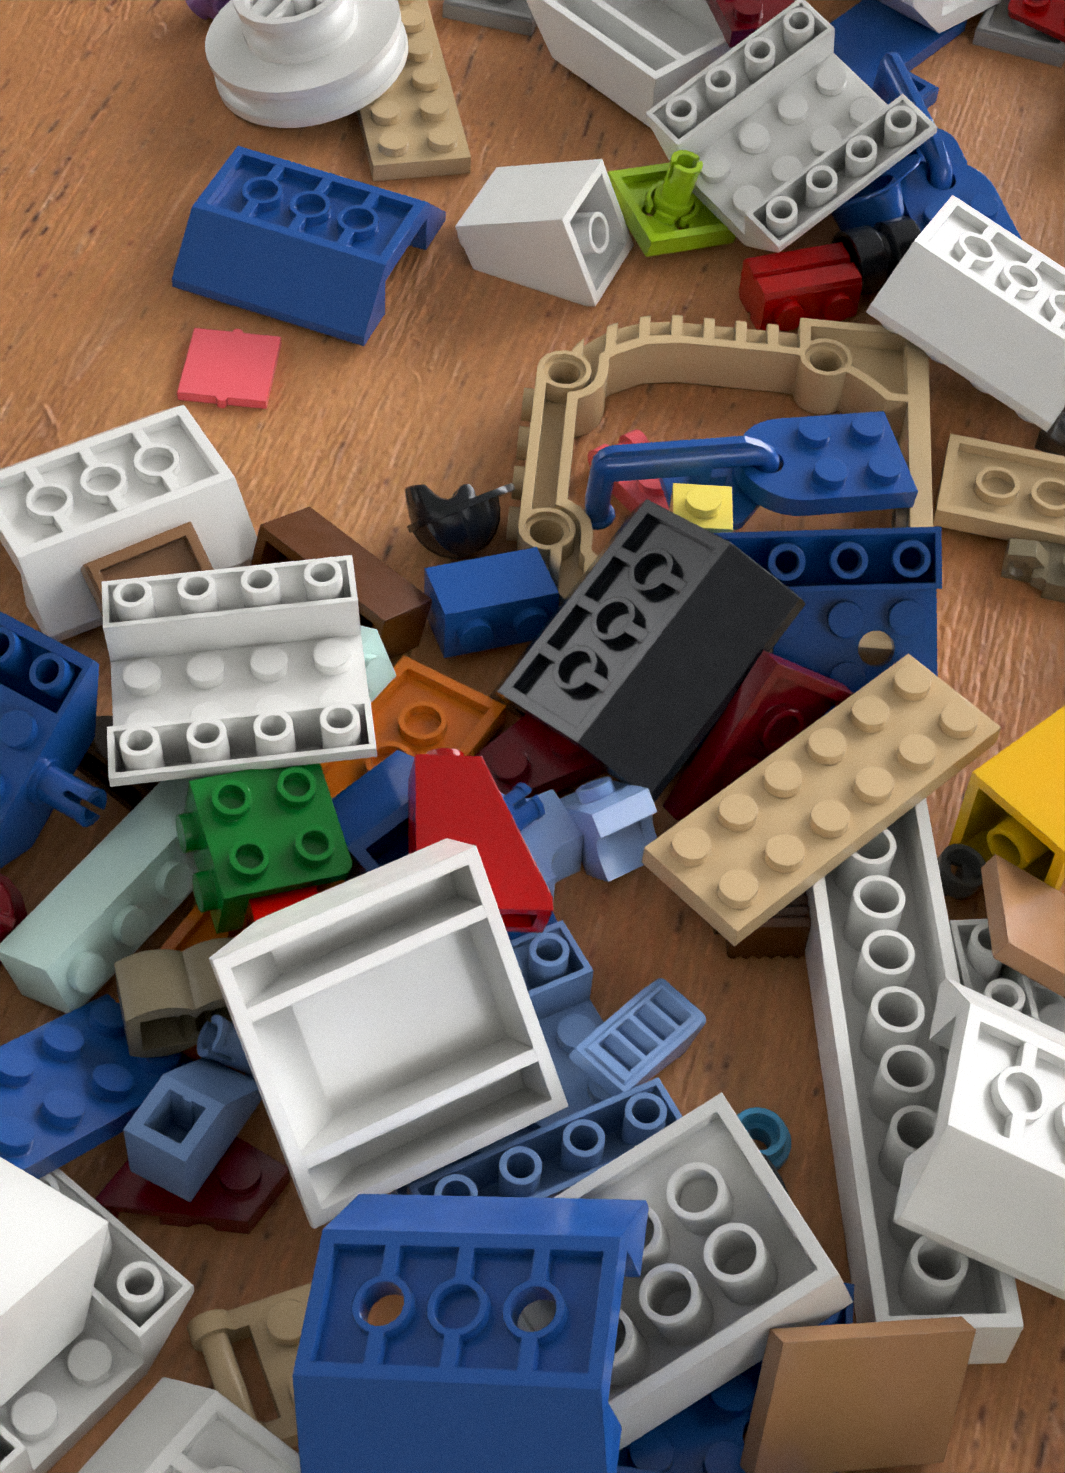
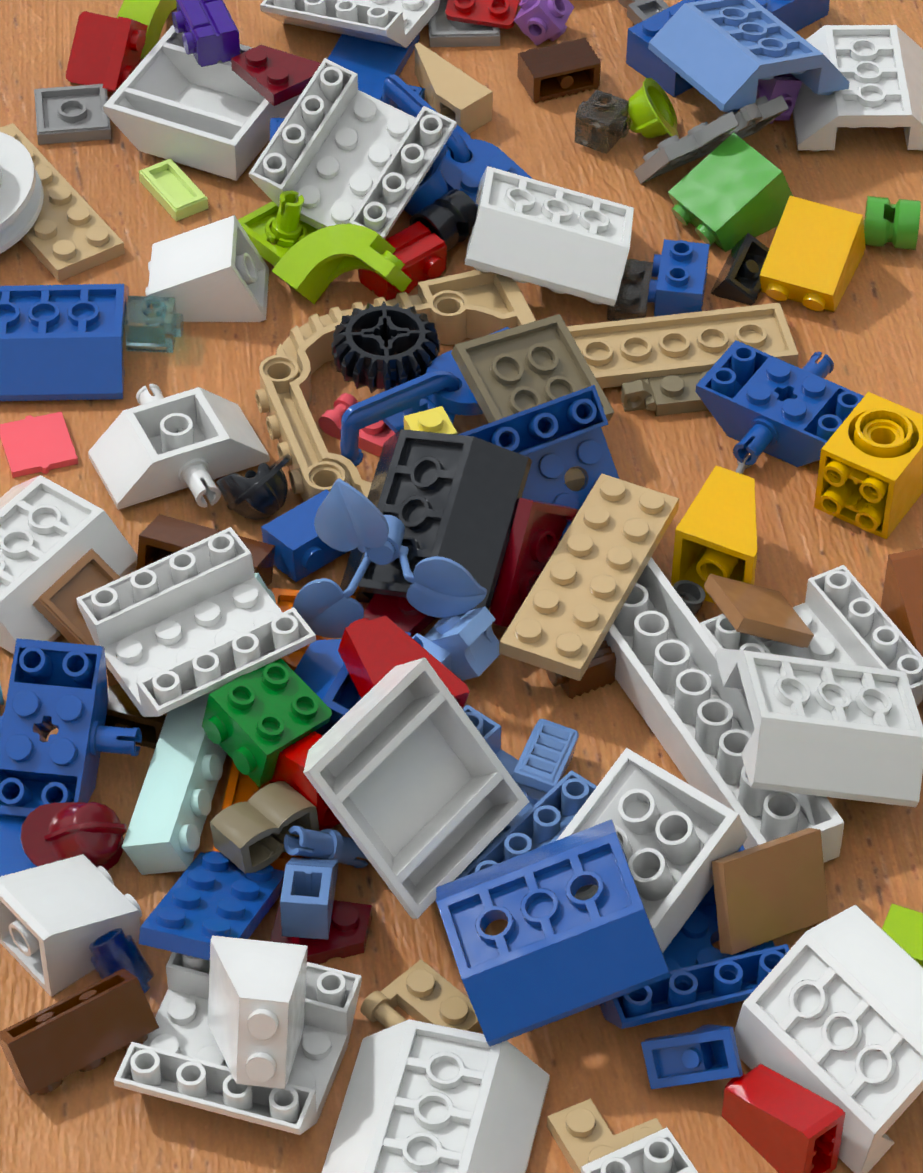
camera: 20 degrees left, 5 degrees down
none -> white slope [88,384,270,510]
none -> clear light blue brick [124,296,184,353]
none -> yellowish green tile [139,158,209,222]
none -> lime arch [272,224,412,304]
none -> medium blue plant [292,478,487,639]
none -> black gear [331,301,440,393]
none -> tan slope [415,42,493,134]
none -> dark tan plate [451,314,614,423]

